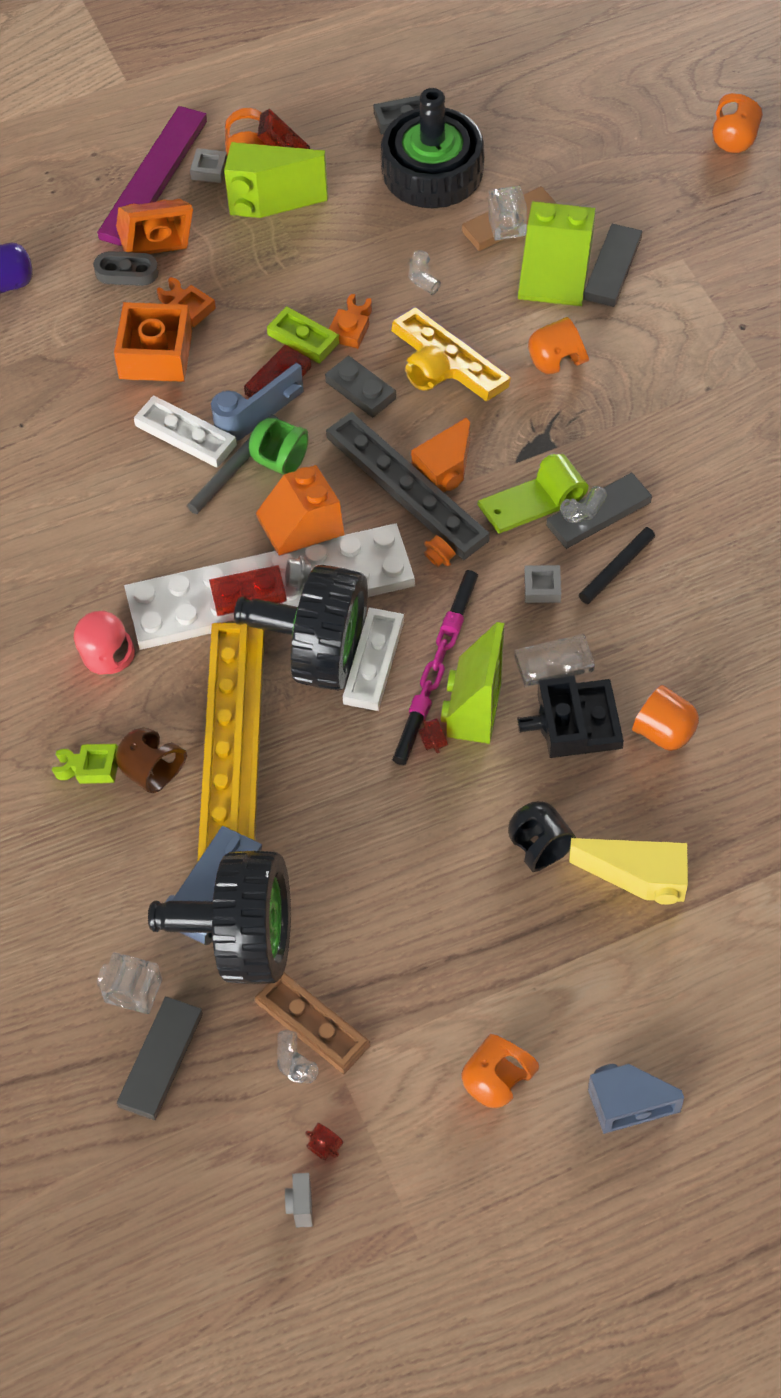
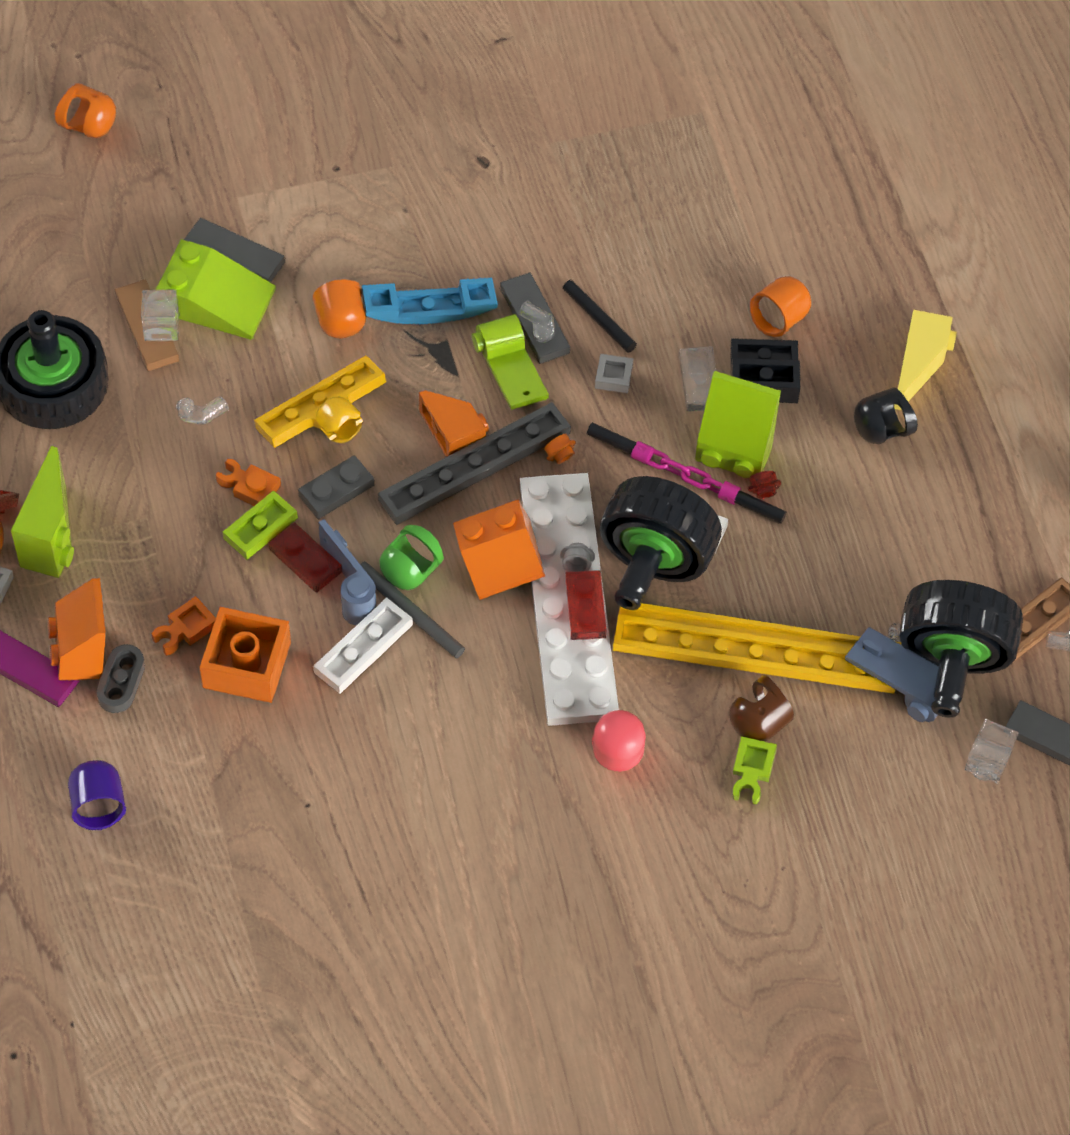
camera: 85 degrees left, 0 degrees up
none -> dark azure slope [361,278,498,324]

